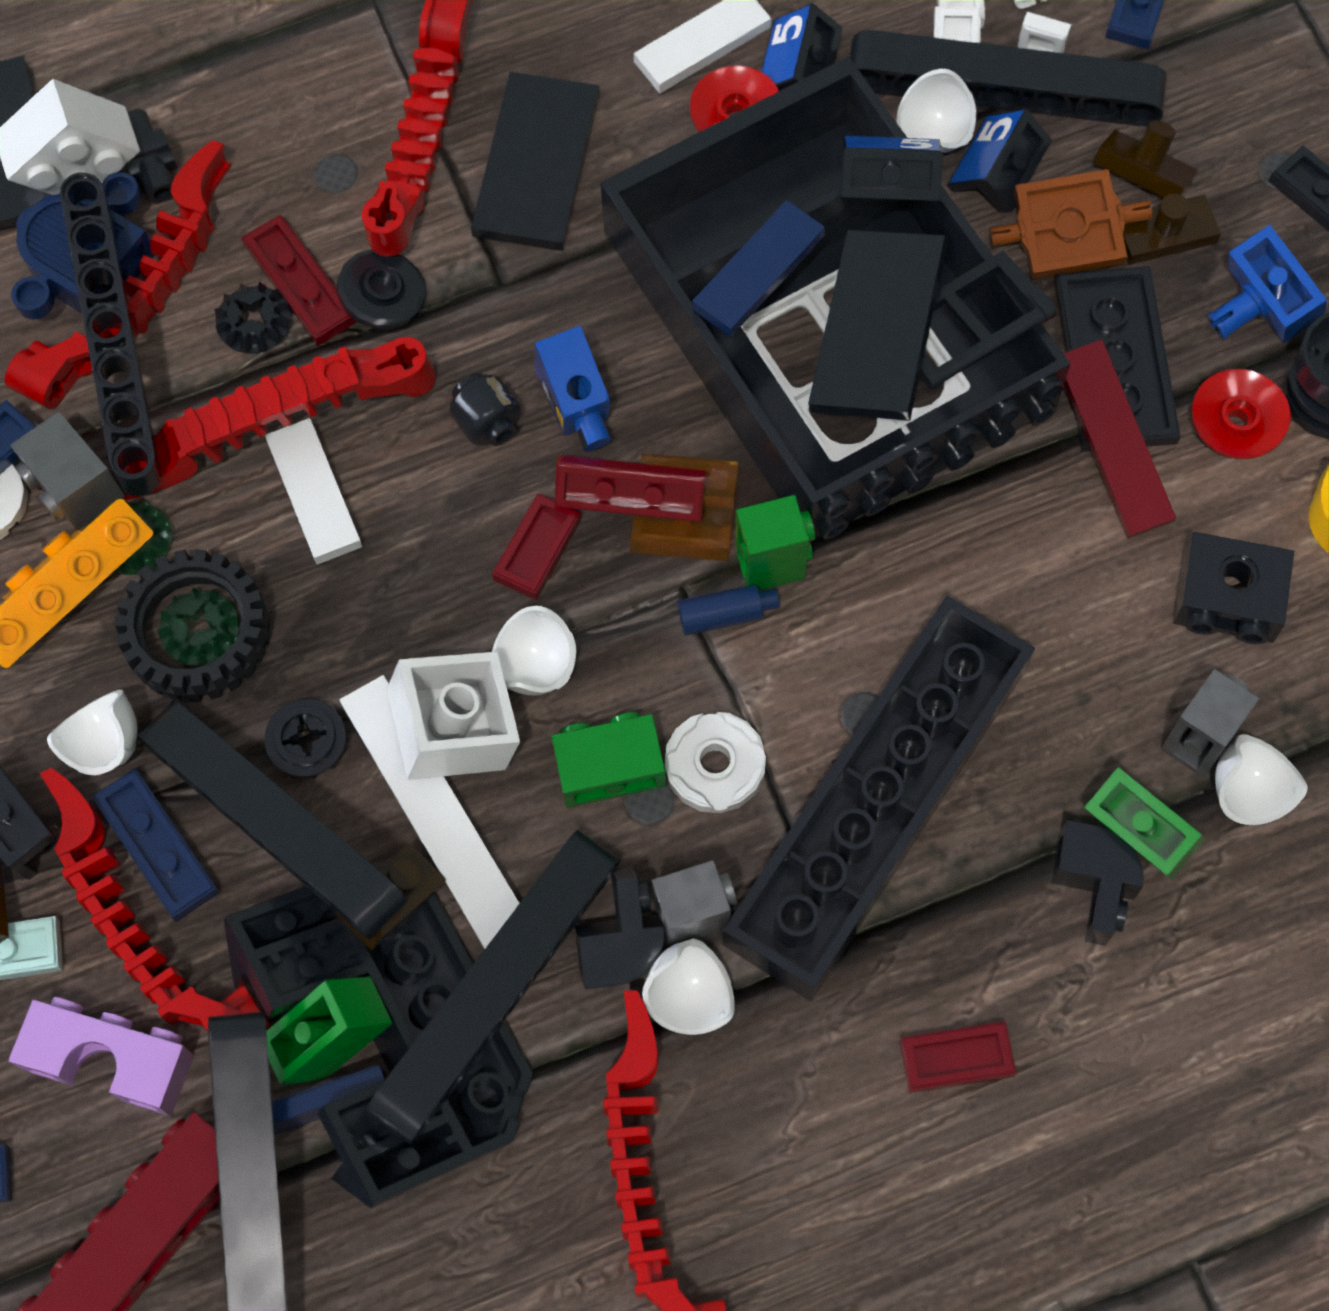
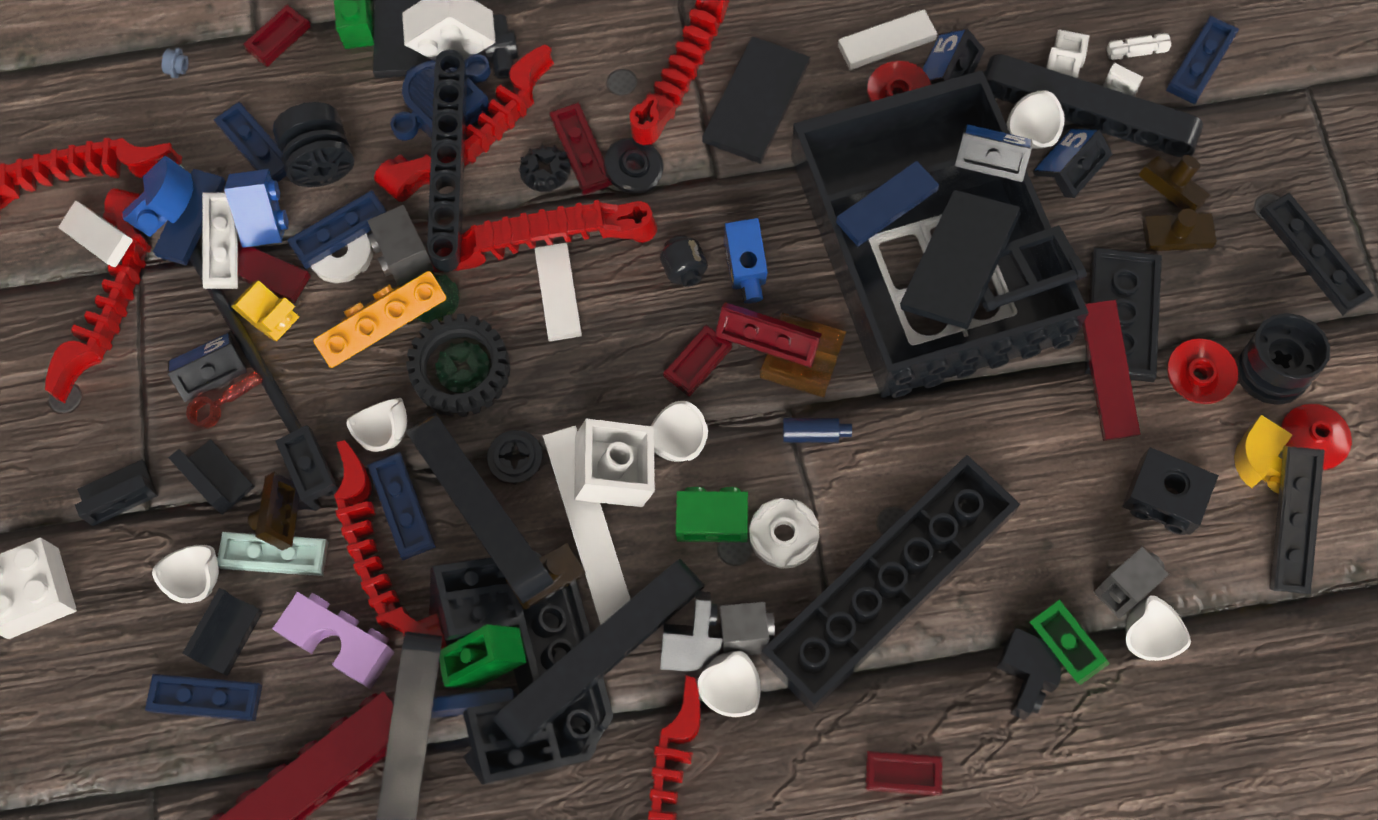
camera: 15 degrees right, 0 degrees up
green brick [735,495,815,591] -> none
dark orange plate [989,169,1152,280] -> none
blue brick [1207,225,1327,344] -> none

